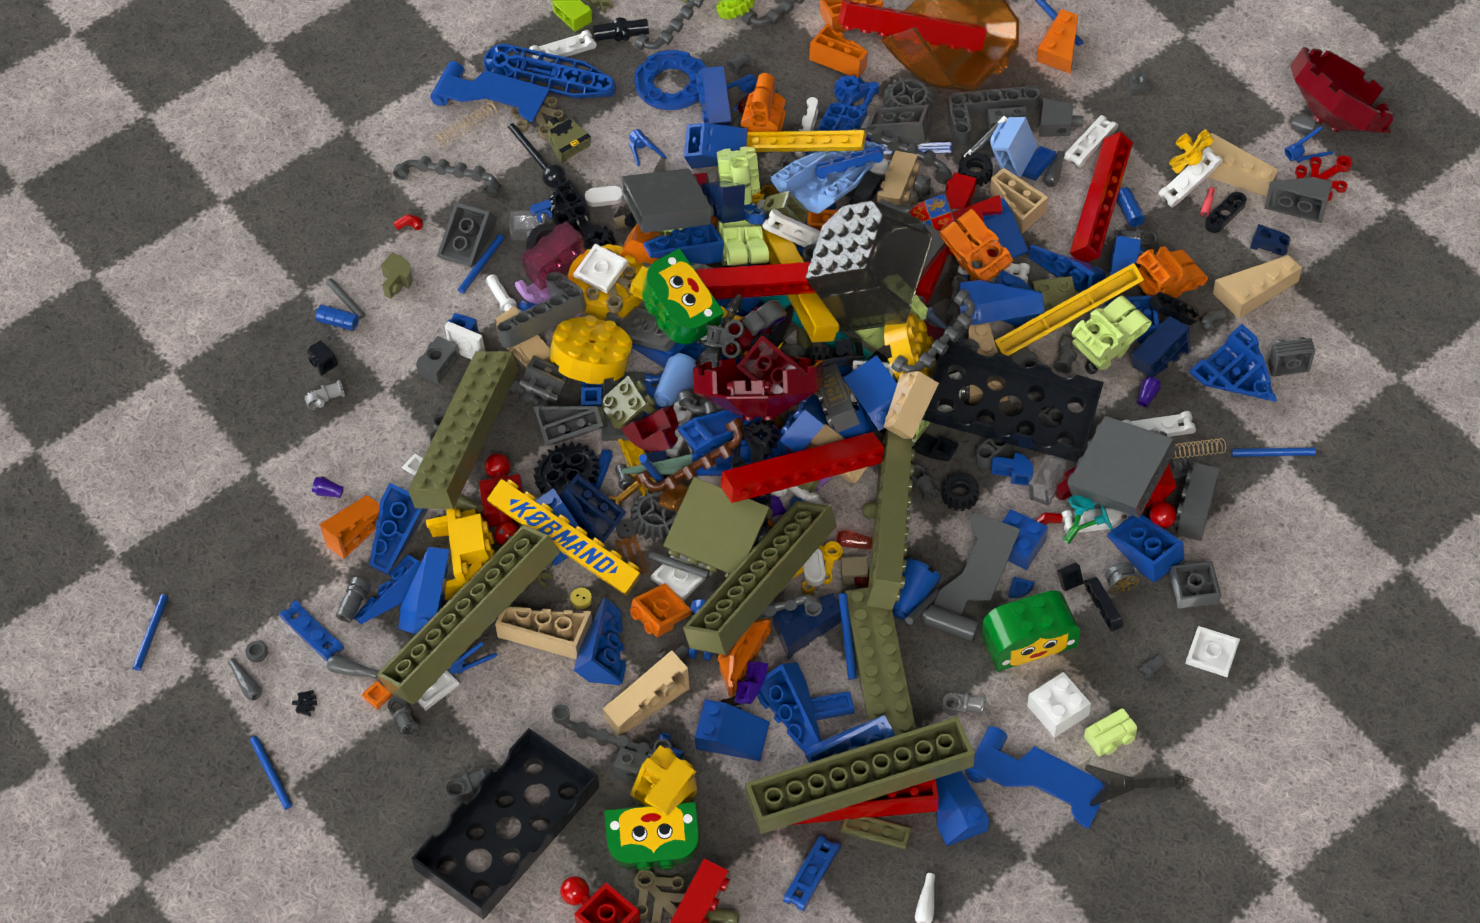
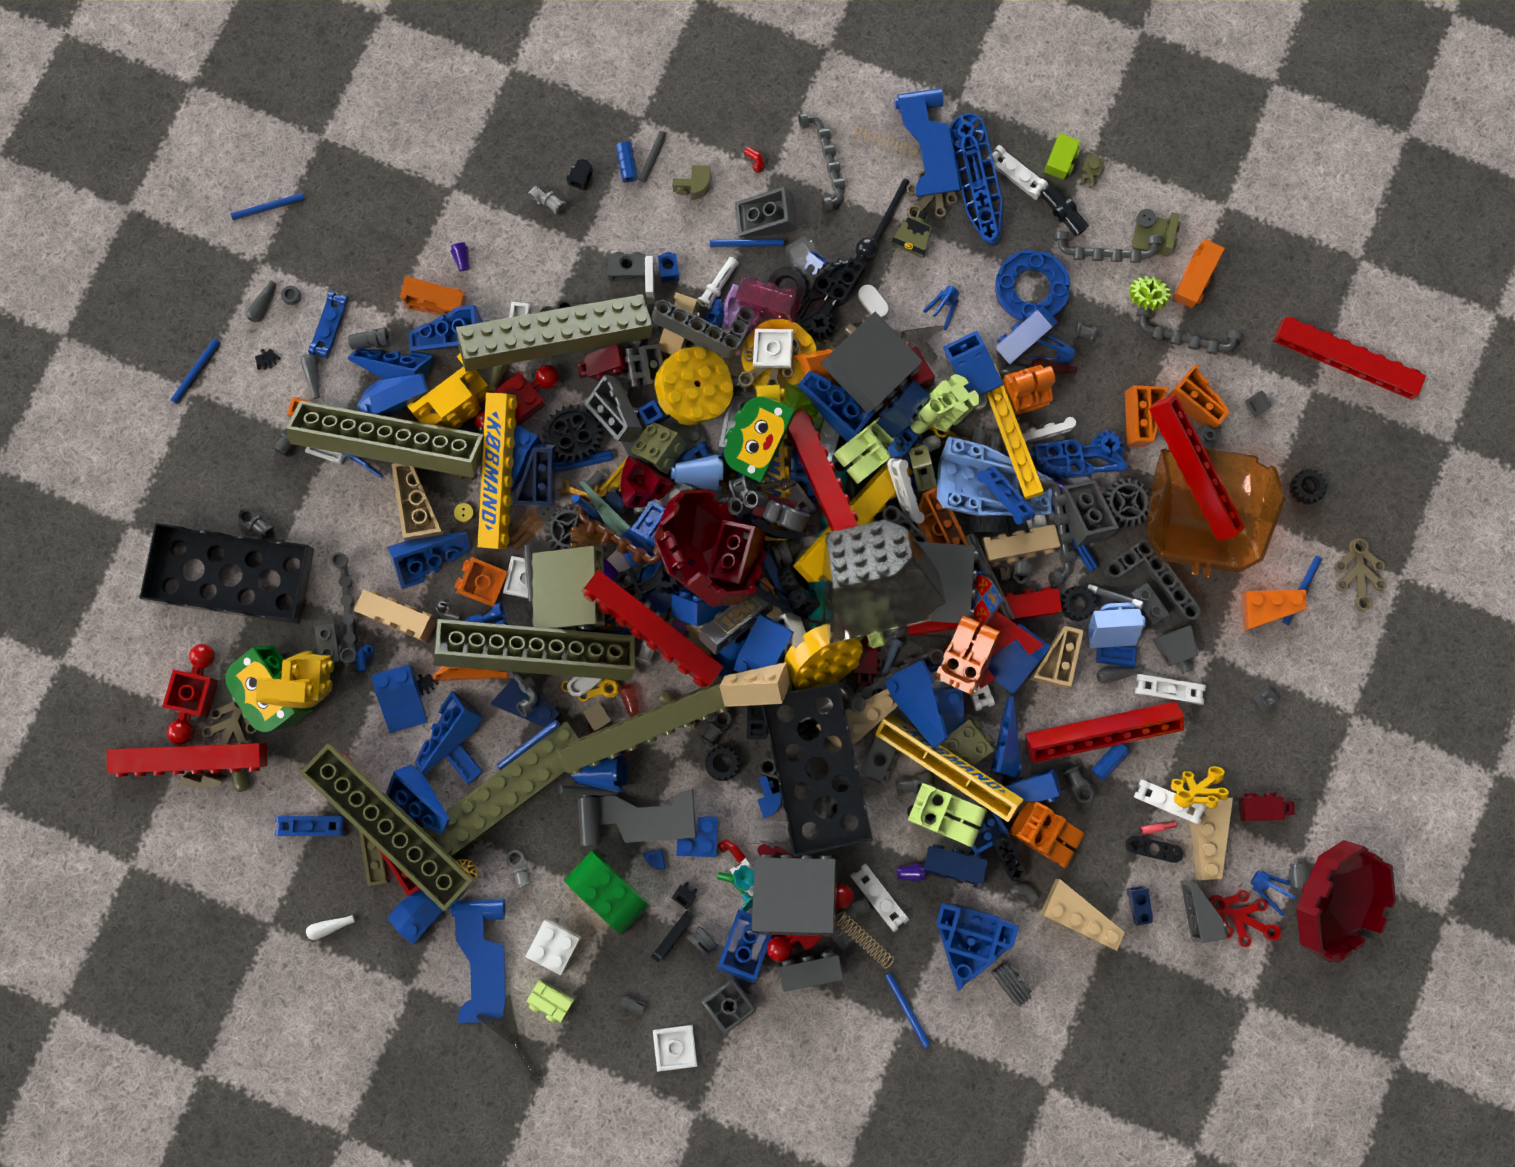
camera: 55 degrees right, 25 degrees up
dark purple slope [735,662,768,704] -> none
dark grey bar [891,288,975,373] -> none
none -> dark red brick [577,344,628,381]
none -> dark red brick [1239,793,1295,821]

